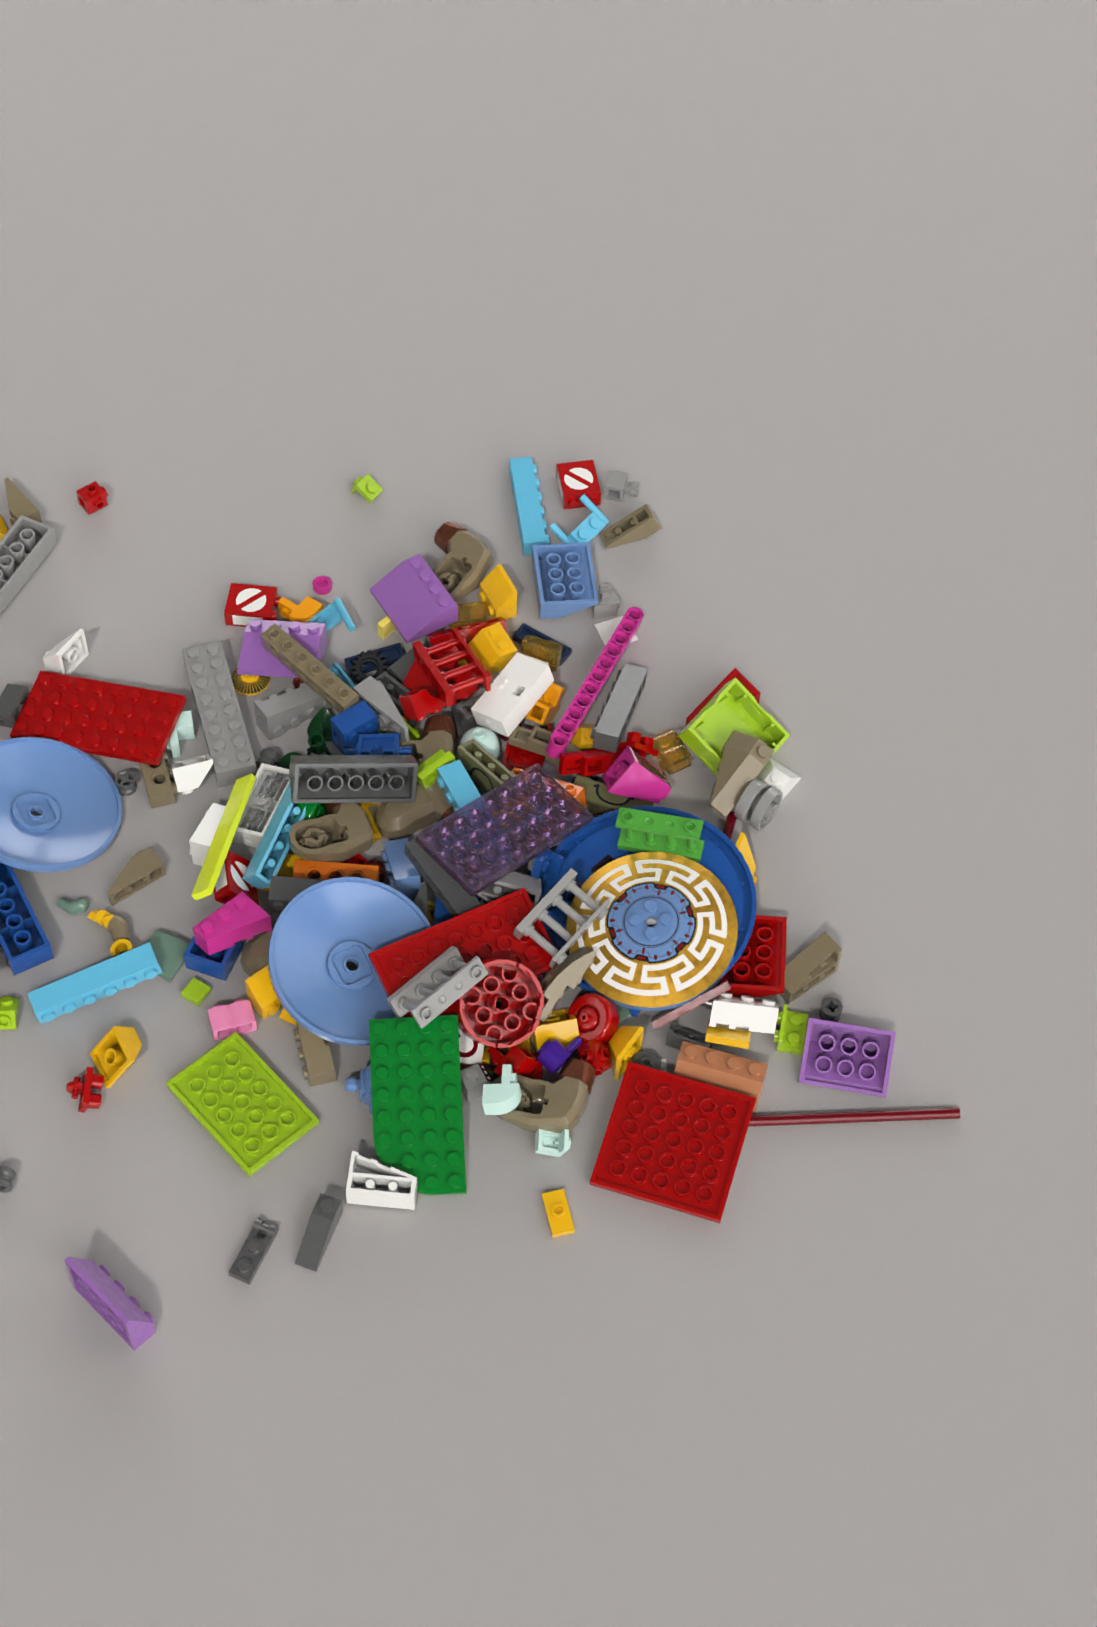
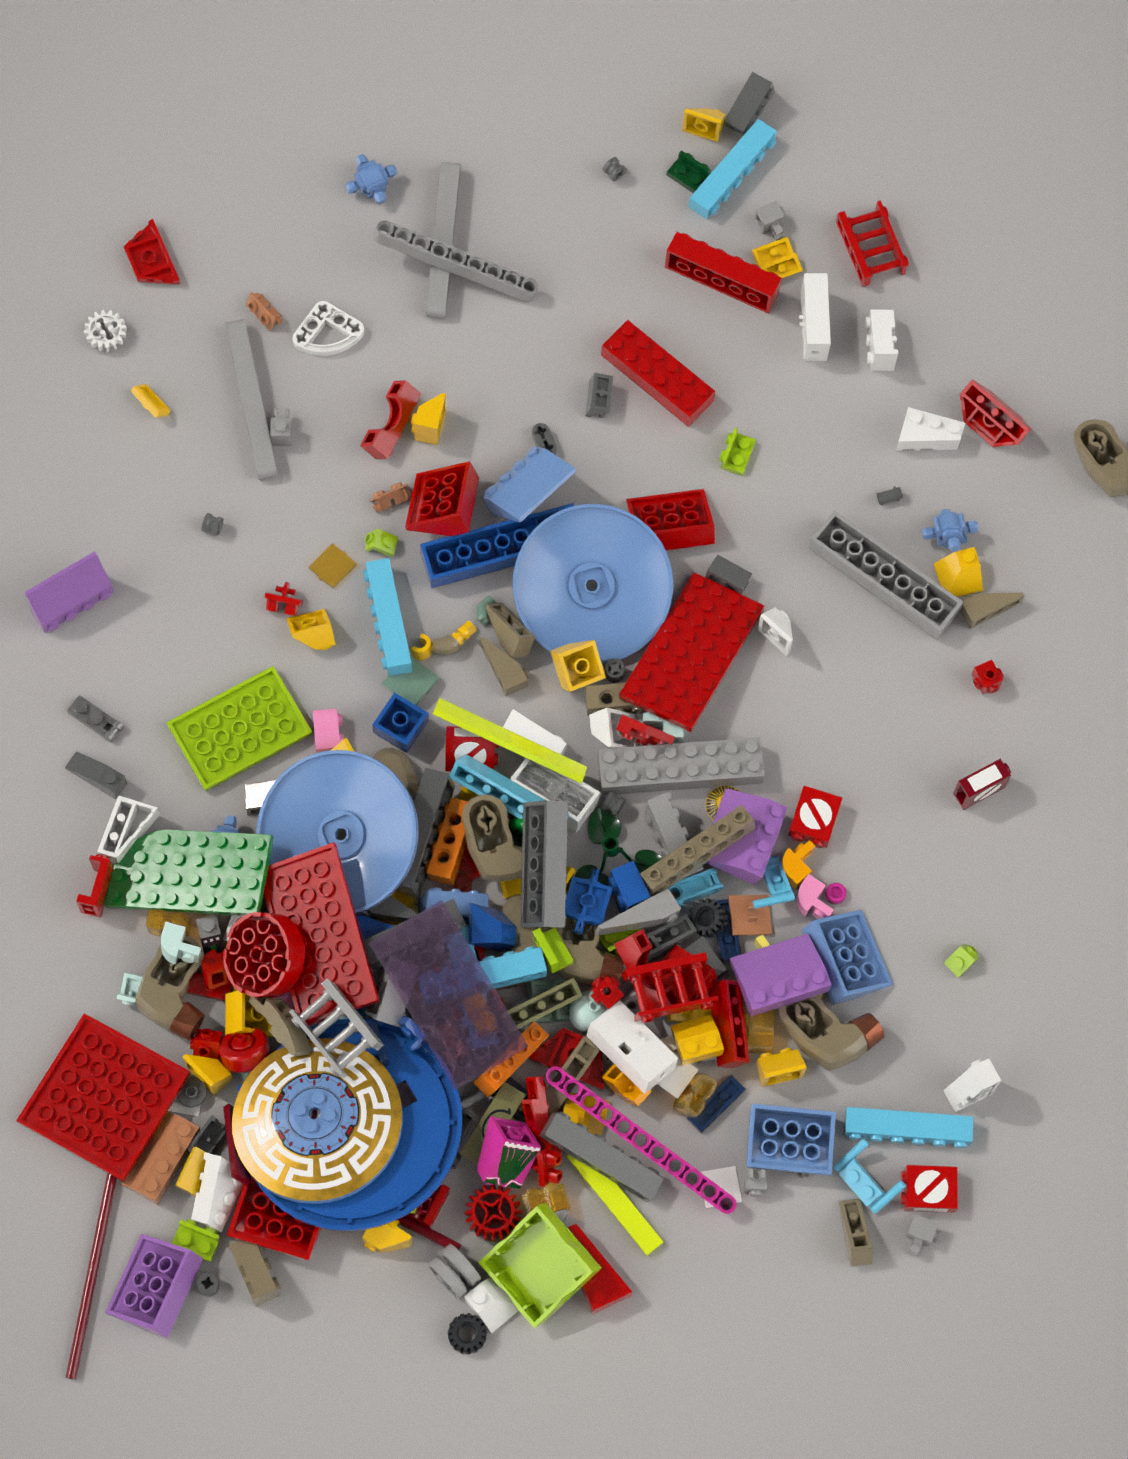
camera: 100 degrees right, 15 degrees up
lime tile [181,977,212,1007] -> none
dark pink wedge [192,891,272,955] -> none
light grey fence [386,946,488,1029] -> none
dark purple piece [537,1037,583,1075] -> none
yellow plate [542,1189,575,1238] -> none
bright green fence [615,807,705,863] -> none
dark tan wedge [709,731,774,818] -> none
none -> red panel [76,854,113,918]
none -> clear yellow brick [146,910,192,936]
none -> clear yellow piece [309,543,357,589]
none -> black tyre [448,1313,487,1355]
none -> red gear [464,1184,522,1242]
none -> blue slope [469,903,517,951]
none -> dark tan slope [485,602,535,658]
none -> yellow slope [550,640,606,692]
none -> neon yellow tile [567,1155,663,1256]
none -> red brick [590,976,624,1009]
none -> red plate [616,714,675,746]
none -> nougat piece [728,895,773,936]
none -> bright pink brick [797,874,834,919]
none -> medium blue slope [801,910,893,1005]
none -> white wedge [943,1058,1001,1113]
none -> dark red brick [953,758,1011,810]

